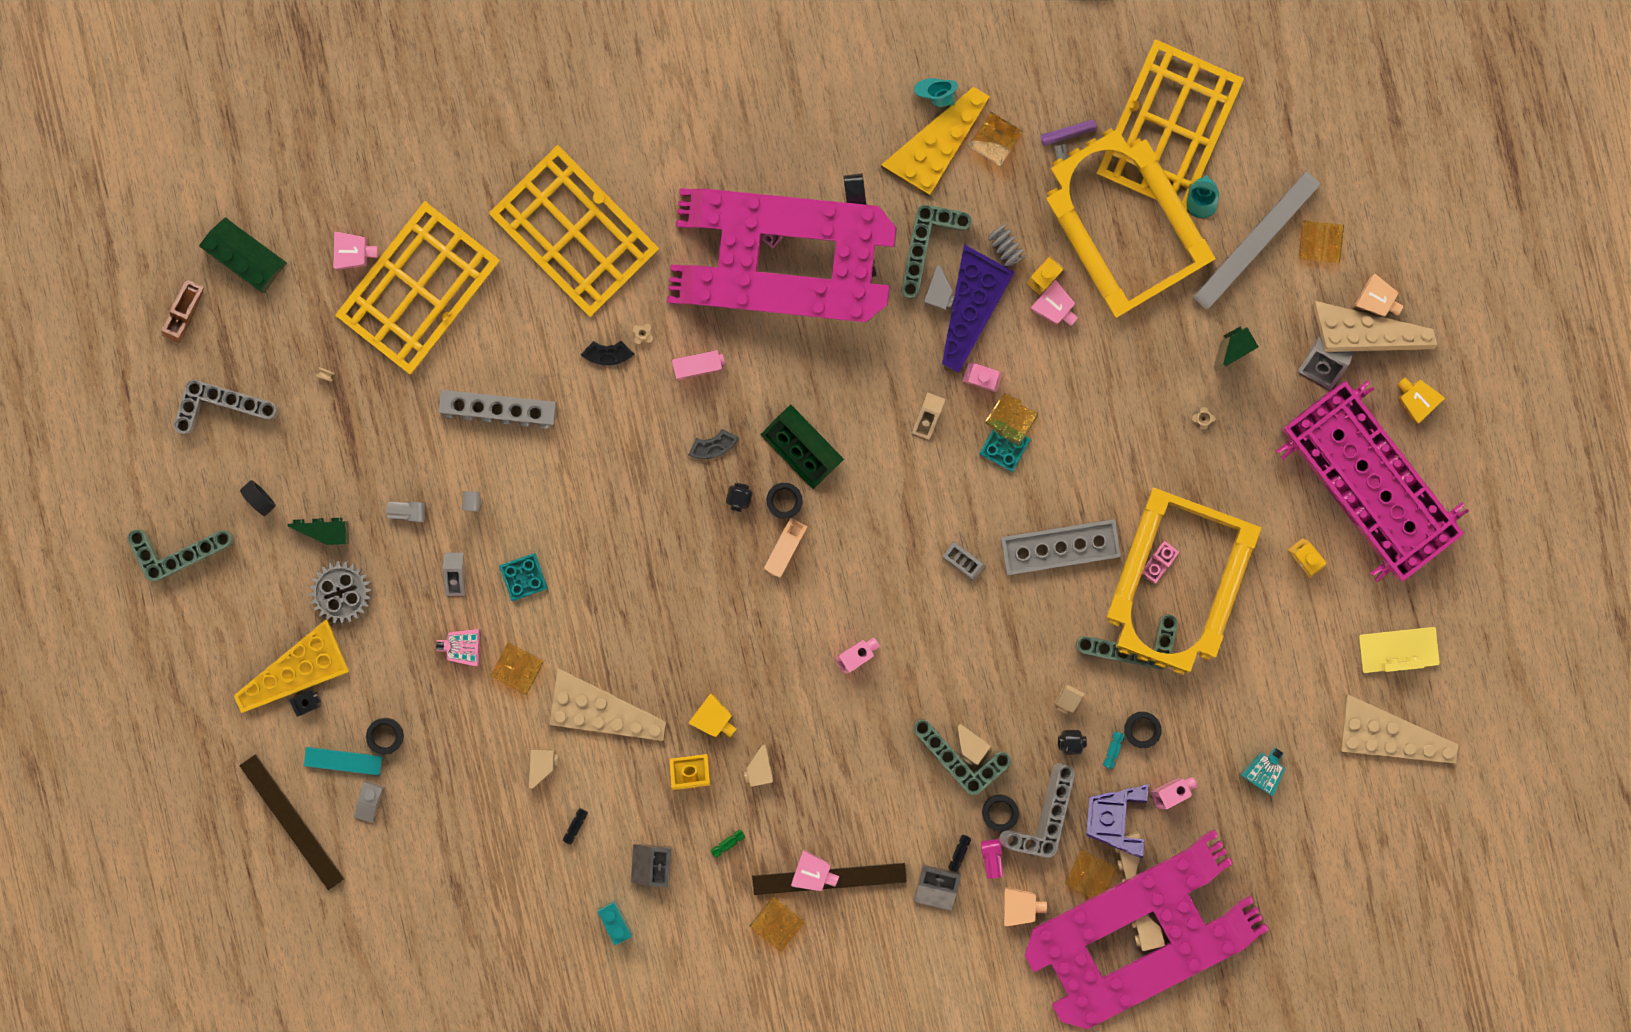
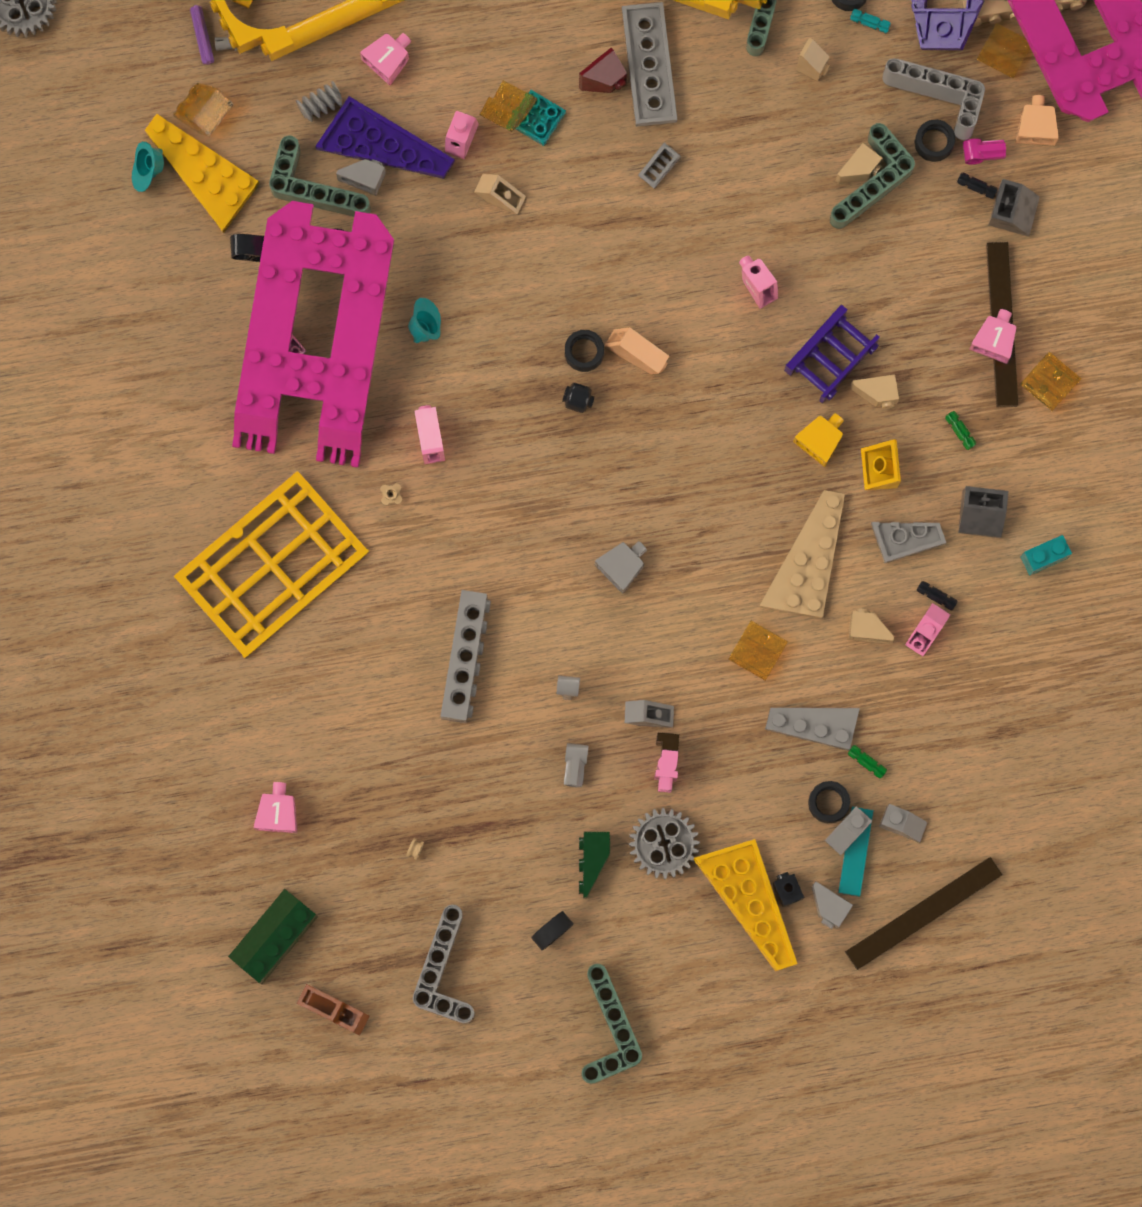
camera: 85 degrees left, 10 degrees down
yellow door [335,201,501,375] -> none
torso [436,629,481,666] -> none
teal tile [499,553,548,601] -> none
black tile [580,341,635,366] -> none
dark grey tile [688,429,739,459] -> none
dark green slope [760,405,844,489] -> none
yellow torso [1026,256,1064,295] -> none
black head [1058,730,1087,755] -> none
none -> teal piece [408,298,441,343]
none -> dark red slope [579,48,627,93]
none -> light grey torso [595,541,647,594]
none -> bright pink hips [654,732,680,793]
none -> light grey wing [765,708,860,751]
none -> dark purple fence [784,304,880,403]
none -> light grey slope [812,881,853,929]
none -> light grey slope [825,806,872,856]
none -> green axle [848,745,887,779]
none -> light grey wing [871,522,946,563]
none -> bright pink slope [905,603,950,656]

